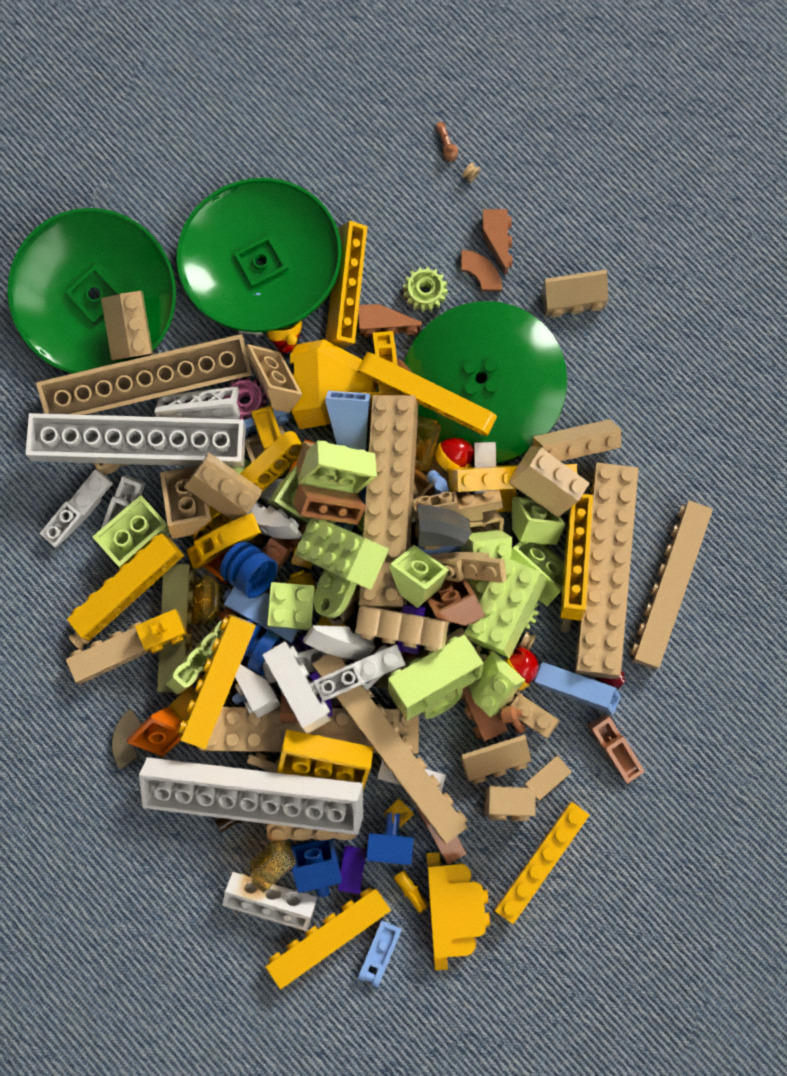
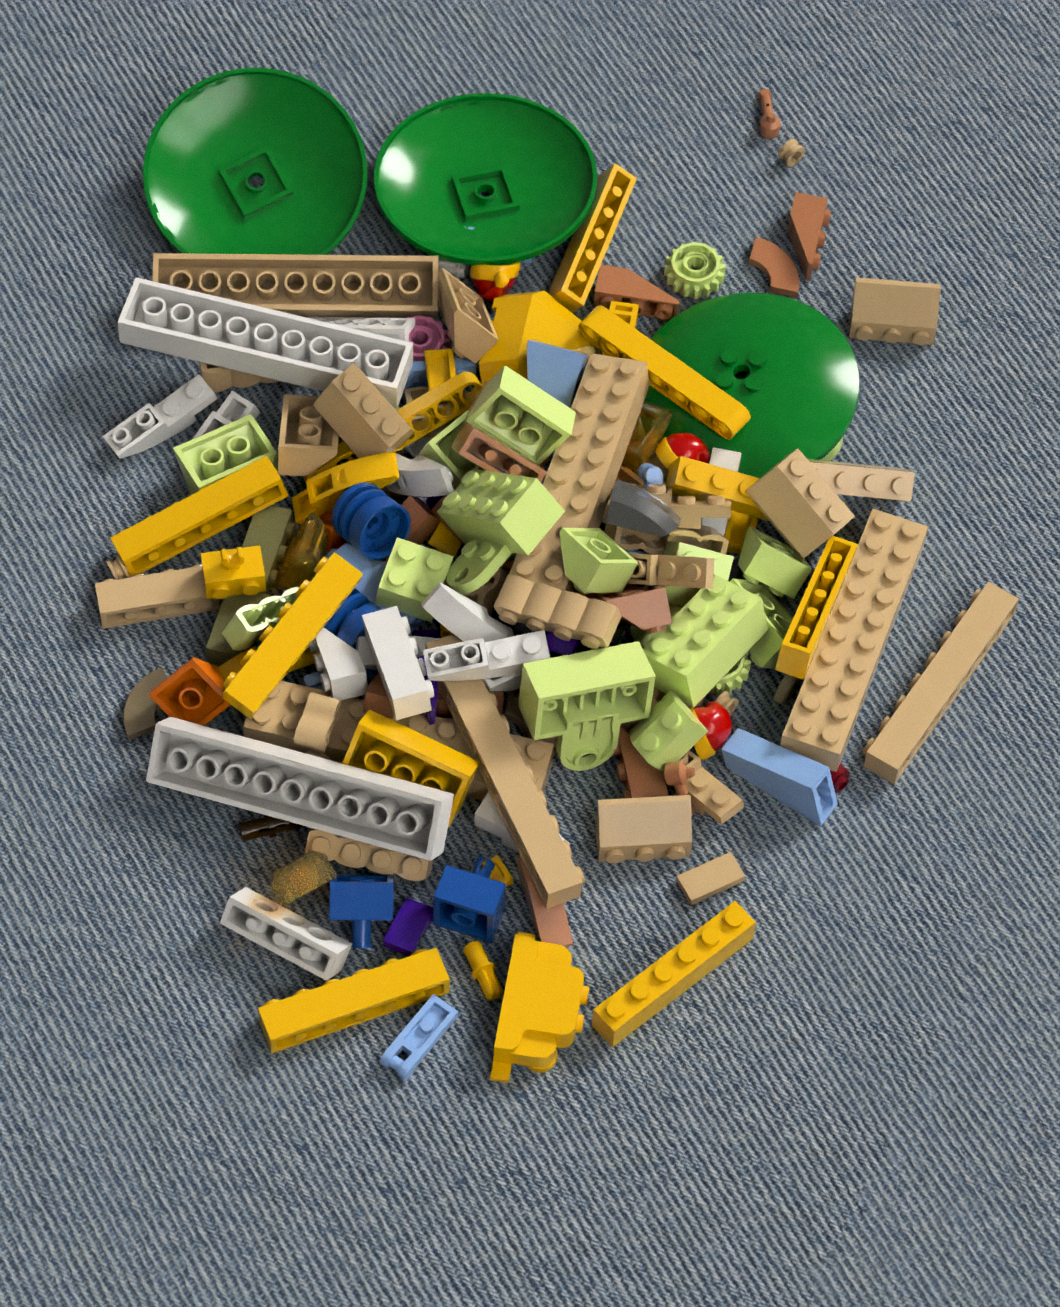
camera: 10 degrees right, 20 degrees down
tan slope [101,291,153,360] -> none
tan brick [484,786,536,821] -> none
nougat slope [587,713,645,784] -> none
none -> tan axle [294,692,341,752]

